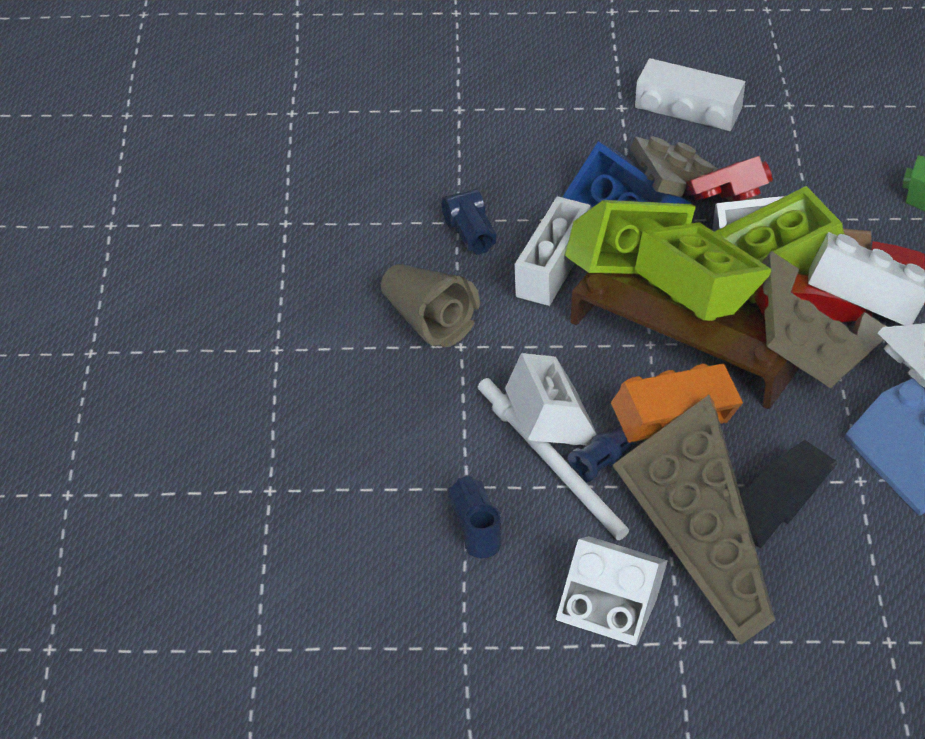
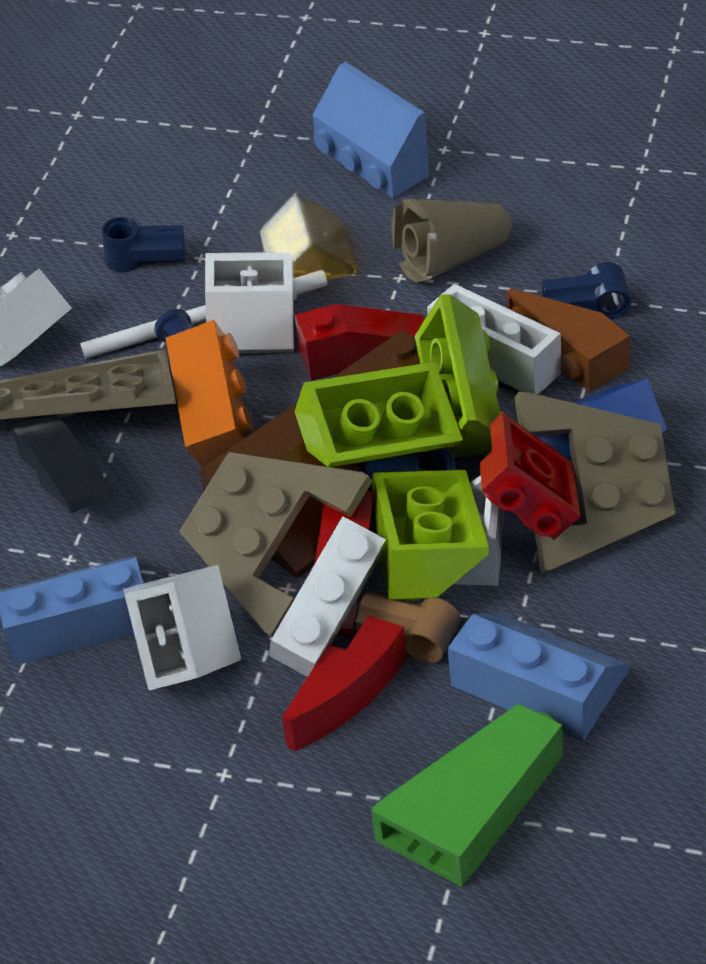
camera: 110 degrees right, 0 degrees up
none -> clear yellow slope [260,192,357,280]
none -> red slope [295,304,425,381]
none -> medium blue slope [313,61,430,199]
none -> medium blue slope [448,612,629,741]
none -> dark orange slope [506,288,630,392]

